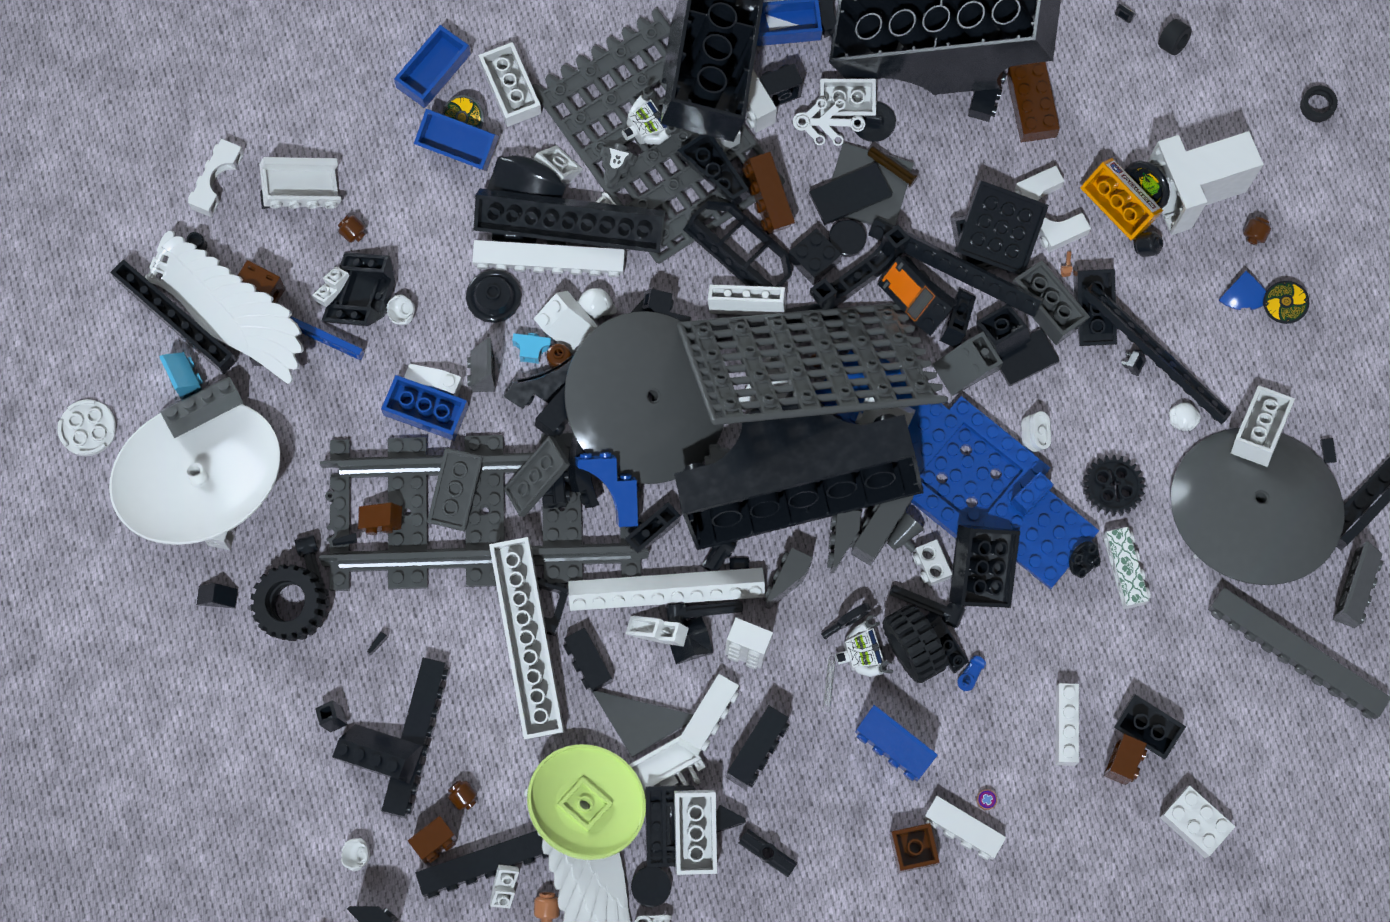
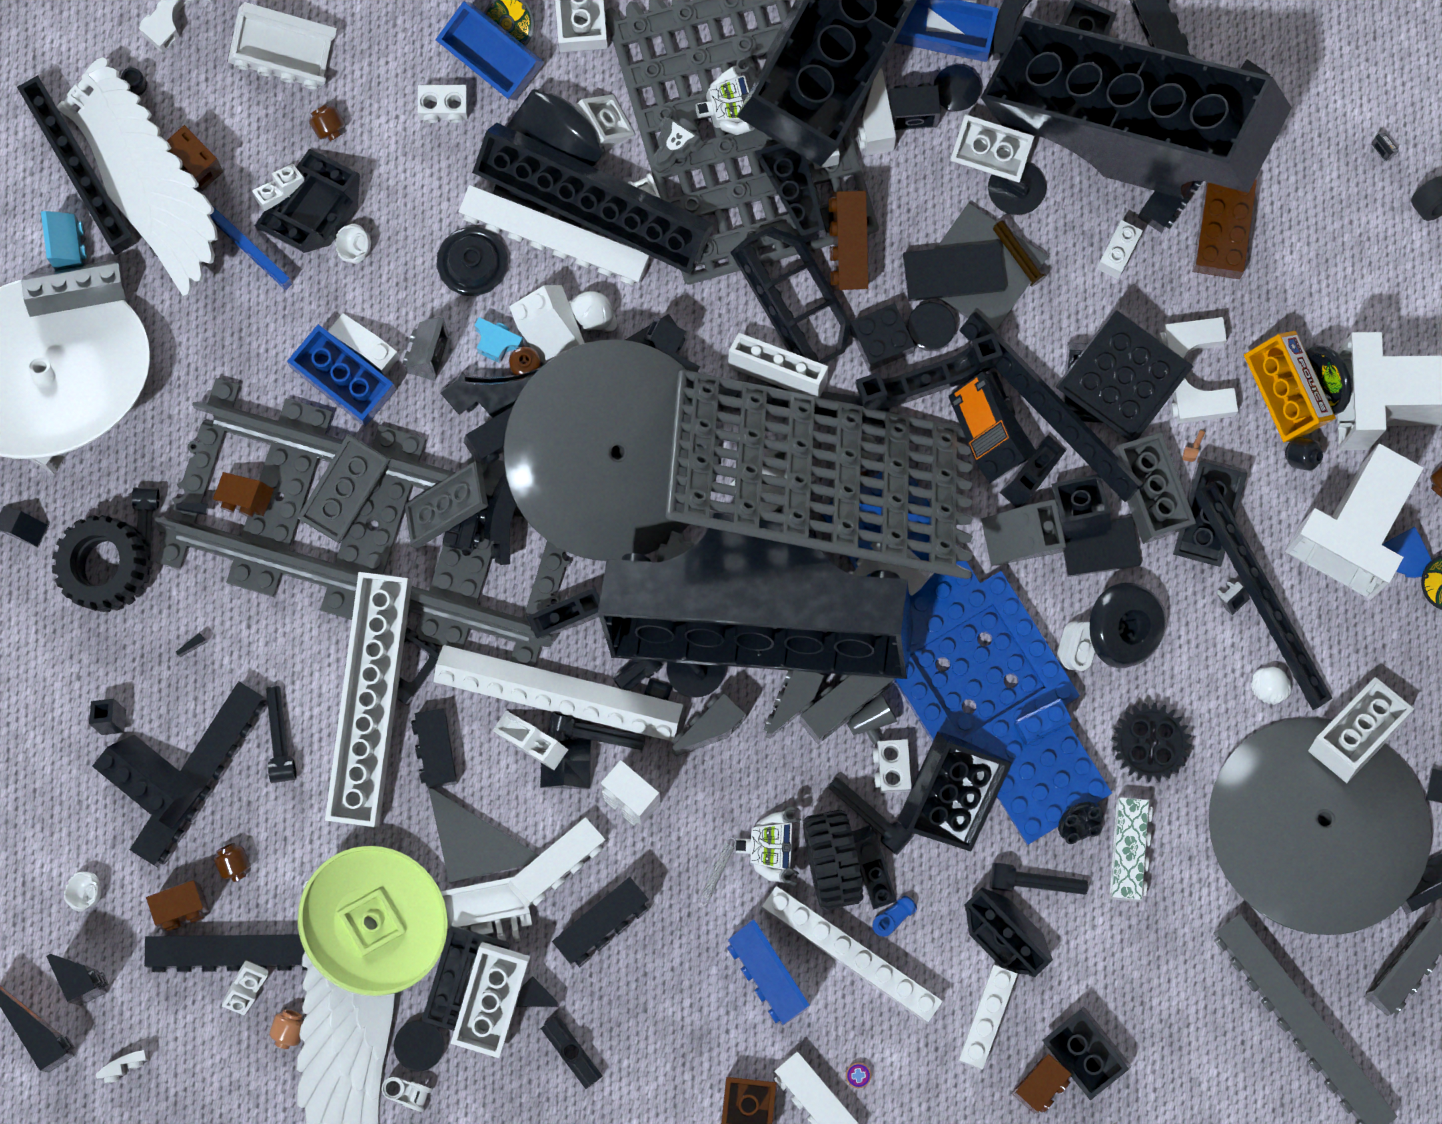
camera: 20 degrees right, 5 degrees up
blue arch [575,452,638,527] -> none
white plant [793,97,865,146] -> none
black piece [821,603,872,639] -> none
none -> black axle [266,686,297,784]
none -> white brick [418,85,468,123]
none -> black shield [666,662,725,698]
none -> white brick [762,886,943,1023]
none -> black dish [934,65,981,112]
none -> black wedge [964,887,1053,977]
none -> black axle [989,863,1088,895]
none -> black hat [1089,582,1166,668]
none -> white brick [1097,220,1143,280]
none -> white piece [1285,444,1423,600]

